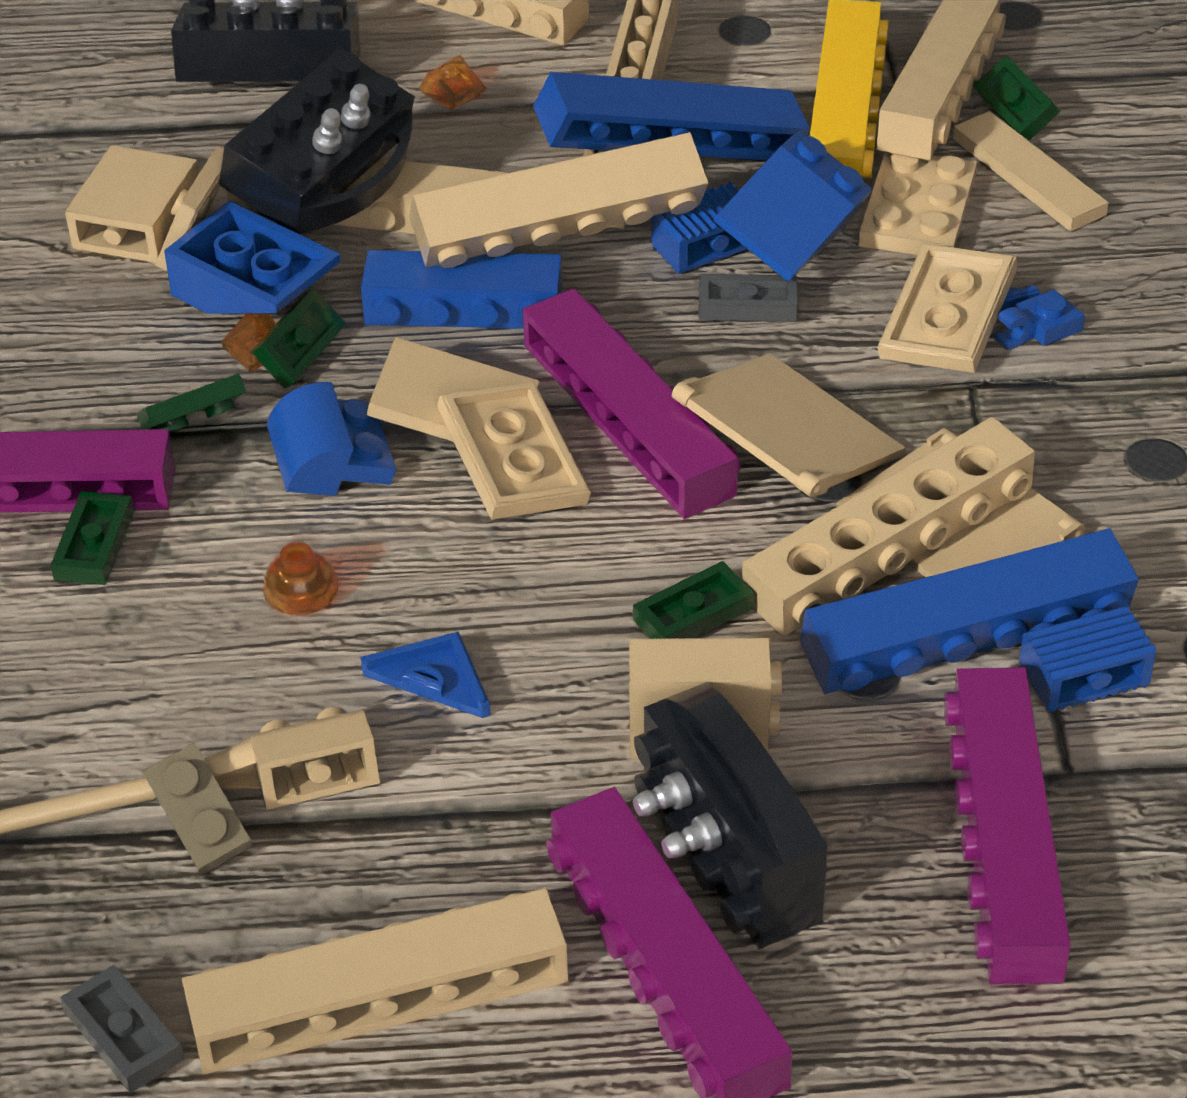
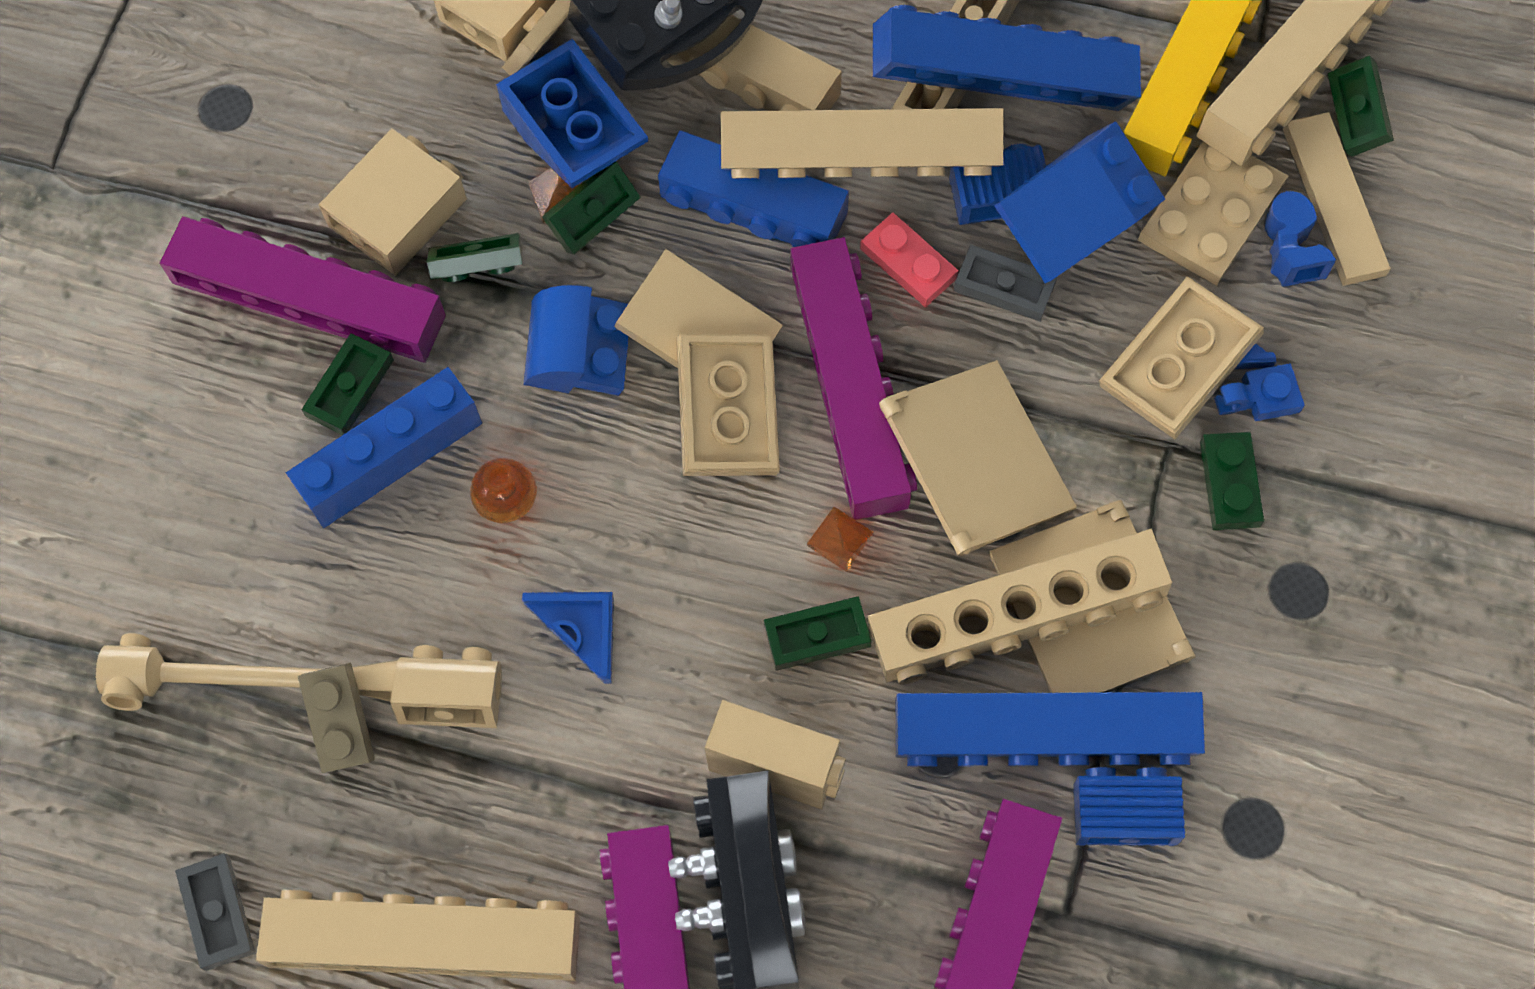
camera: 20 degrees right, 25 degrees up
none -> blue brick [285,367,483,529]
none -> tan brick [318,128,467,276]
none -> clear orange slope [807,507,874,572]
none -> coral plate [860,212,959,308]
none -> dark green plate [1200,432,1264,530]
none -> blue leg [1264,191,1336,287]

